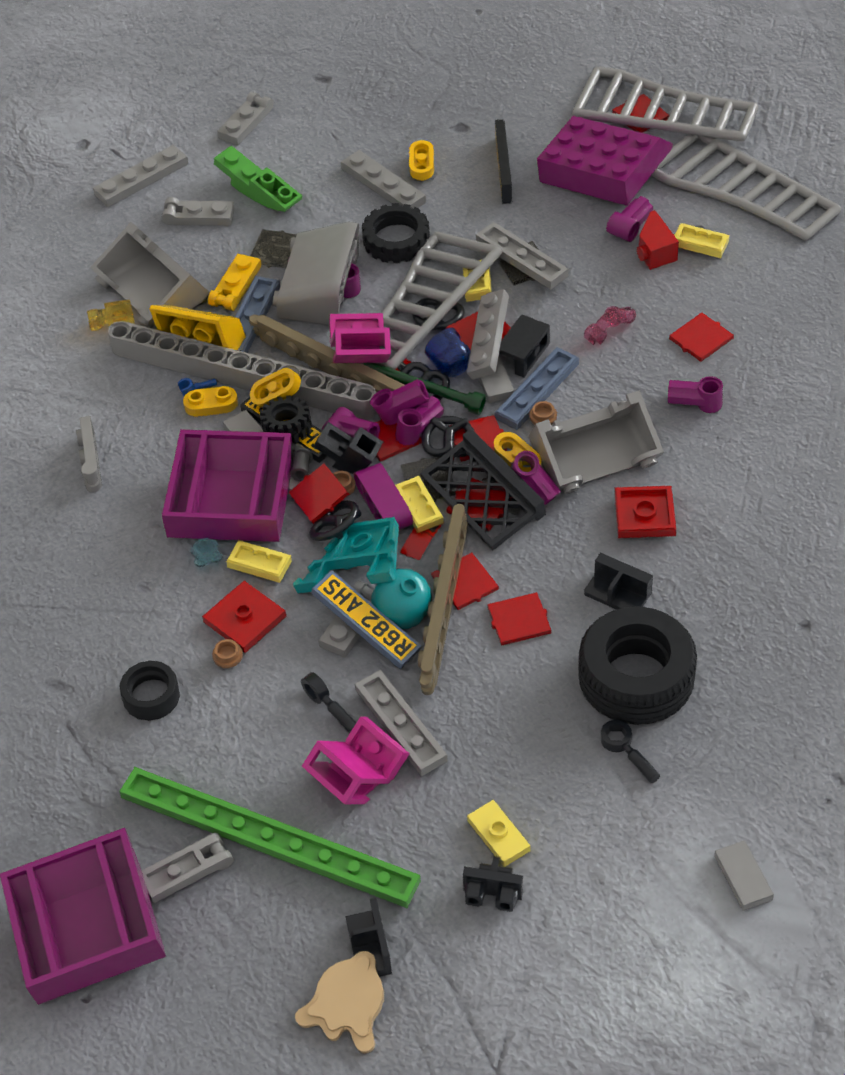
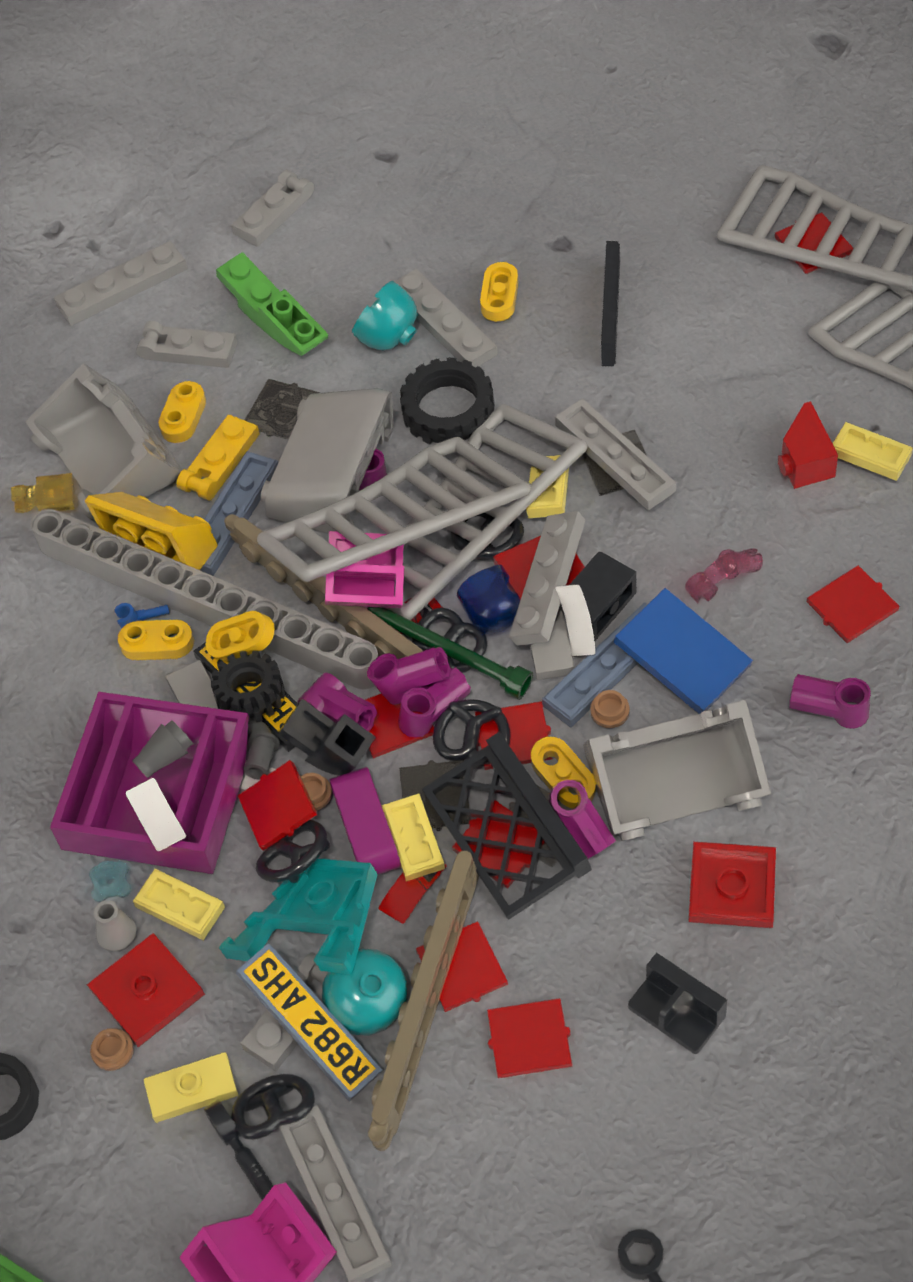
camera: 10 degrees right, 5 degrees up
magenta slope [537,116,673,206] -> none
black tyre [578,606,697,725] -> none
magenta piece [606,196,653,242] -> none
none -> light grey cone [94,900,136,951]
none -> white sticker [126,778,186,851]
none -> dark grey cone [132,720,193,778]
none -> light yellow plate [143,1052,239,1123]
none -> yellow plate [158,381,206,443]
none -> black piece [231,1074,315,1140]
none -> light grey bar [257,437,531,582]
none -> teal cylinder [352,280,417,351]
none -> white sticker [555,585,596,656]
none -> blue tile [614,588,753,714]

